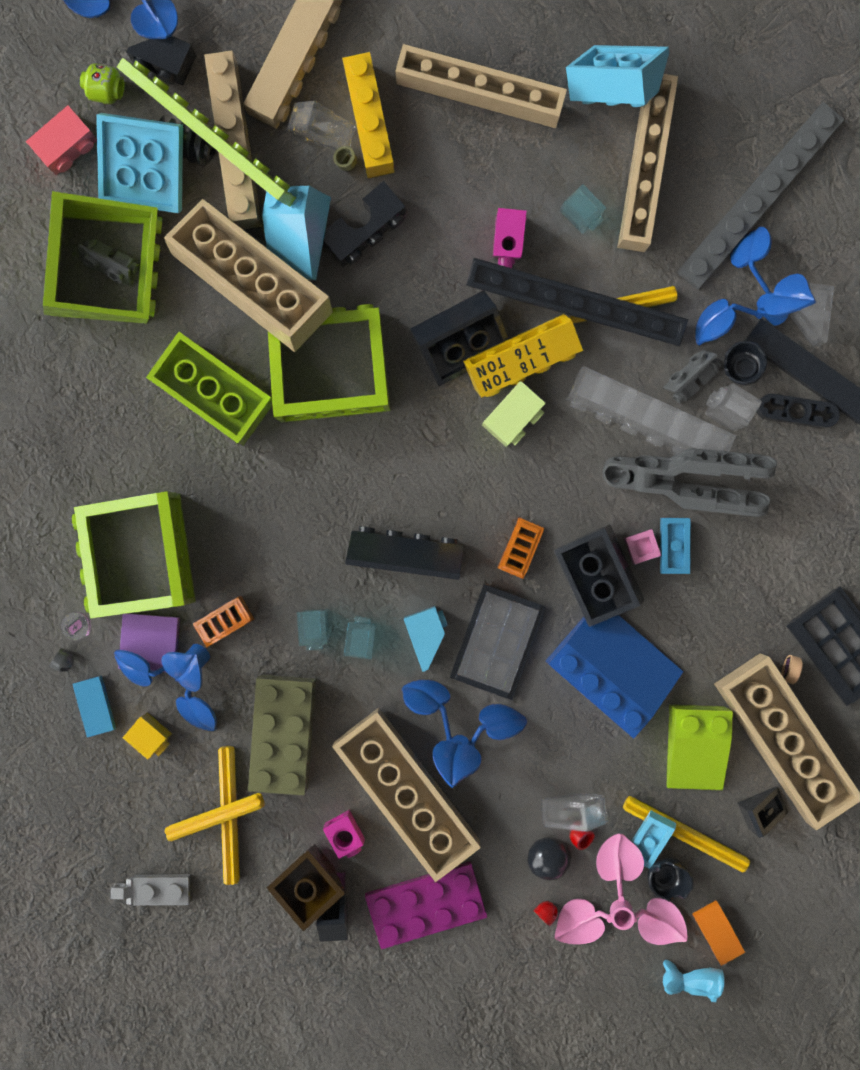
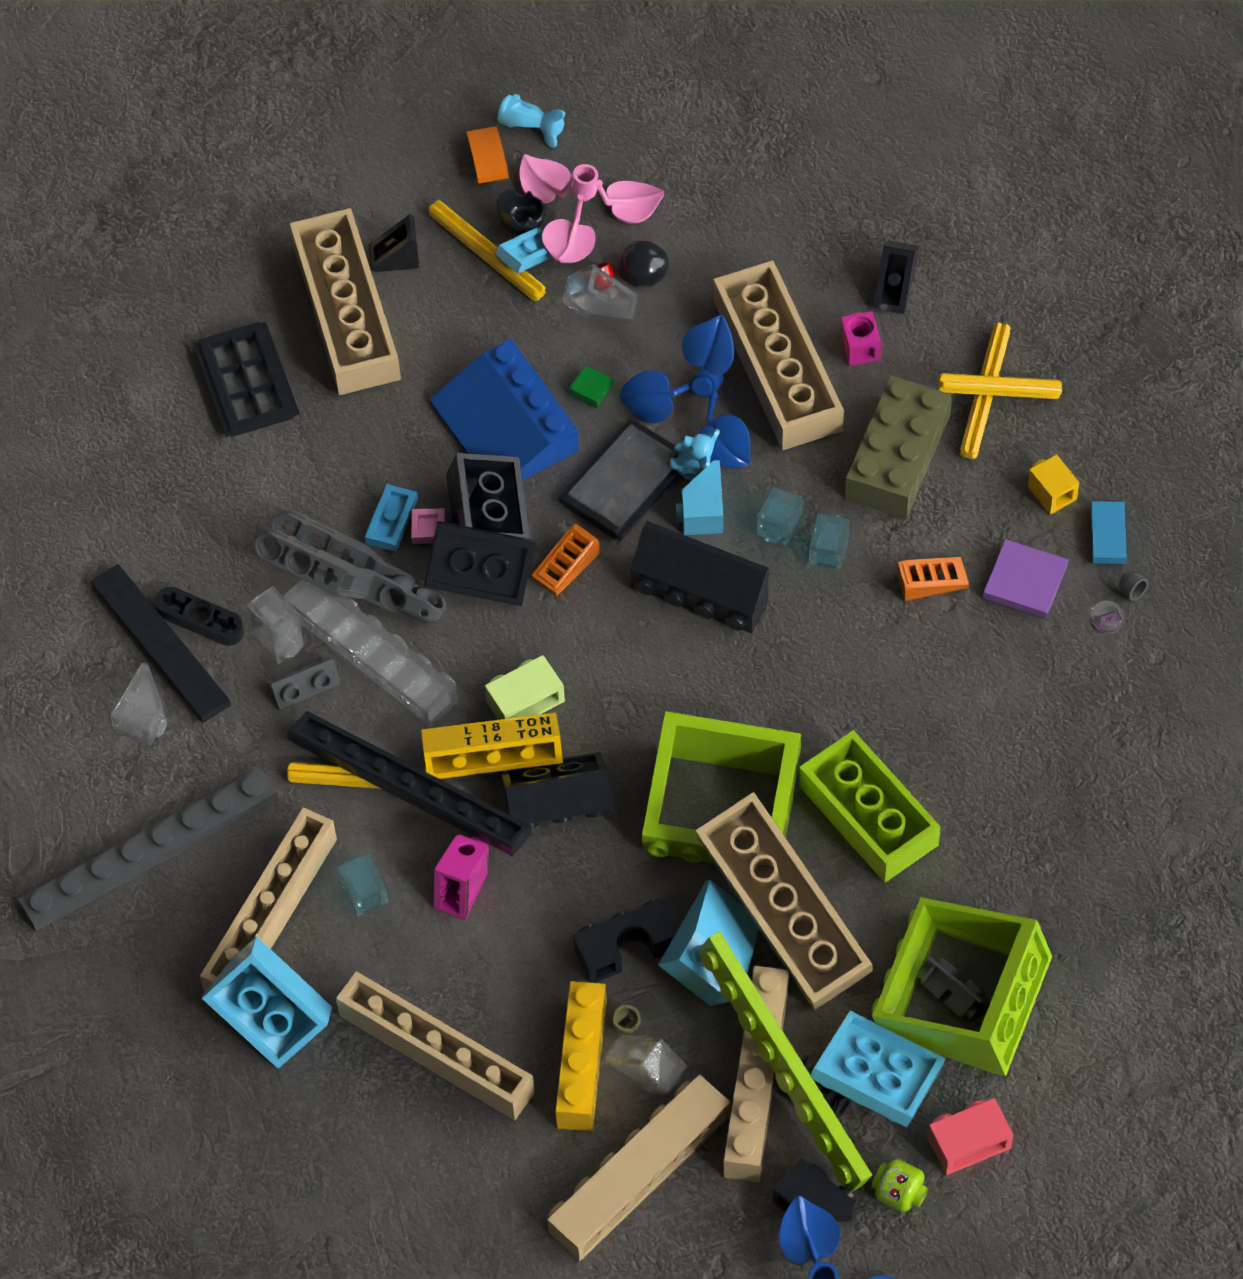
camera: 160 degrees left, 30 degrees down
lime windscreen [72,491,196,618] -> none
light grey hinge [111,874,190,906] -> none
blue plant [114,644,217,731] -> none
dark brown slope [266,844,346,932] -> none
magenta plate [365,861,487,949] -> none
red hinge [533,901,558,927] -> none
lime slope [667,704,733,790] -> none
blue plant [695,227,816,346] -> none
black hair [724,340,767,386] -> none
light nougat tile [781,655,803,684] -> none
none -> black tile [424,521,535,606]
none -> green tile [569,366,614,408]
none -> medium azure animal [669,429,720,481]

